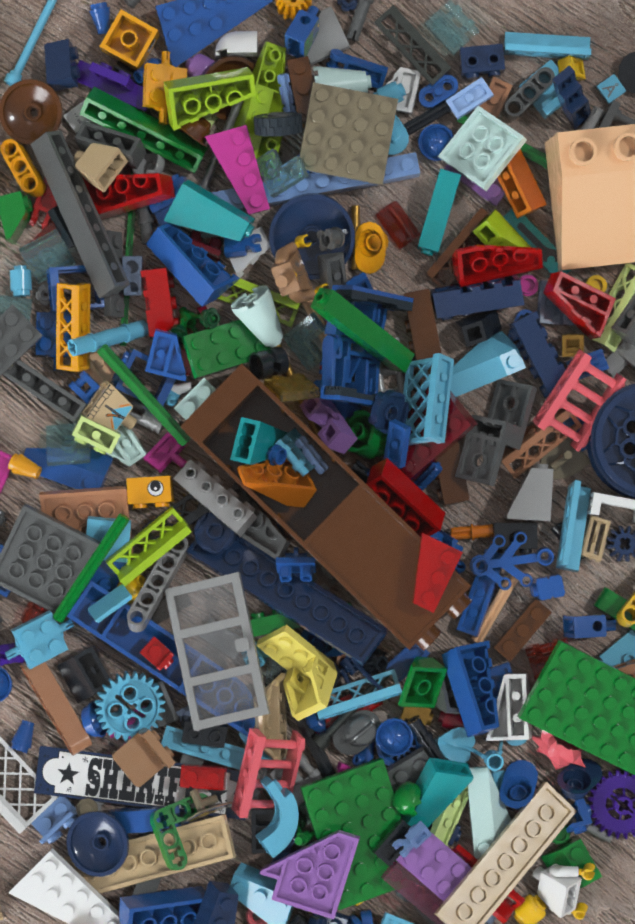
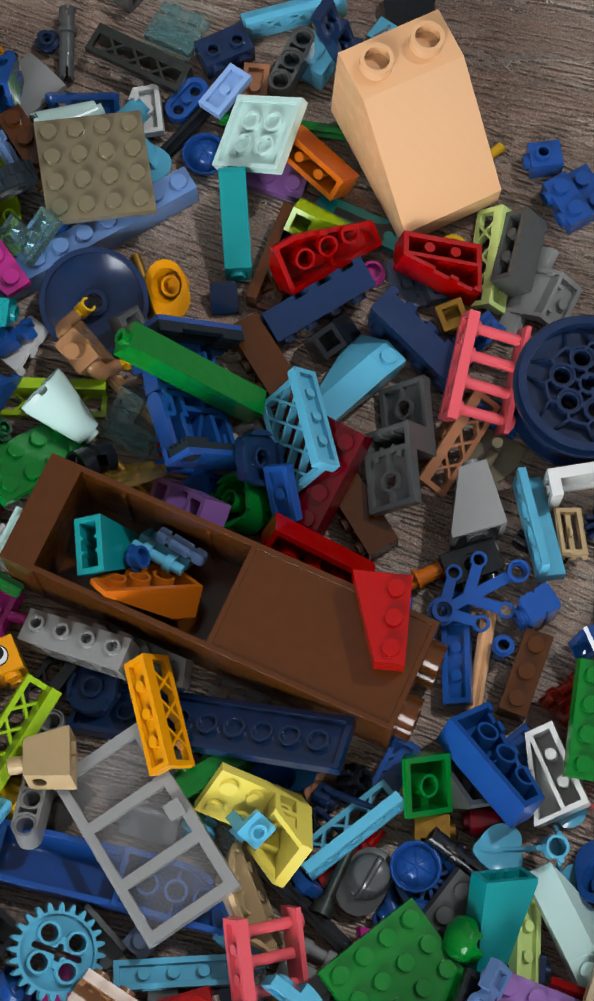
camera: 25 degrees left, 15 degrees down
red bracket [139,636,174,671] -> none
black bracket [181,715,228,748] -> none
blue hips [276,547,316,582] -> none
dark grey brick [317,227,345,251] -> none
clear red slope [375,201,421,250] -> none
blue axle [414,461,443,491] -> none
none -> tan torso [7,725,77,790]
none -> light orange fence [124,653,195,776]
none -> dark blue slope [210,281,239,316]
none -> medium azure bracket [225,809,276,850]
none -> blue pin [492,634,515,661]

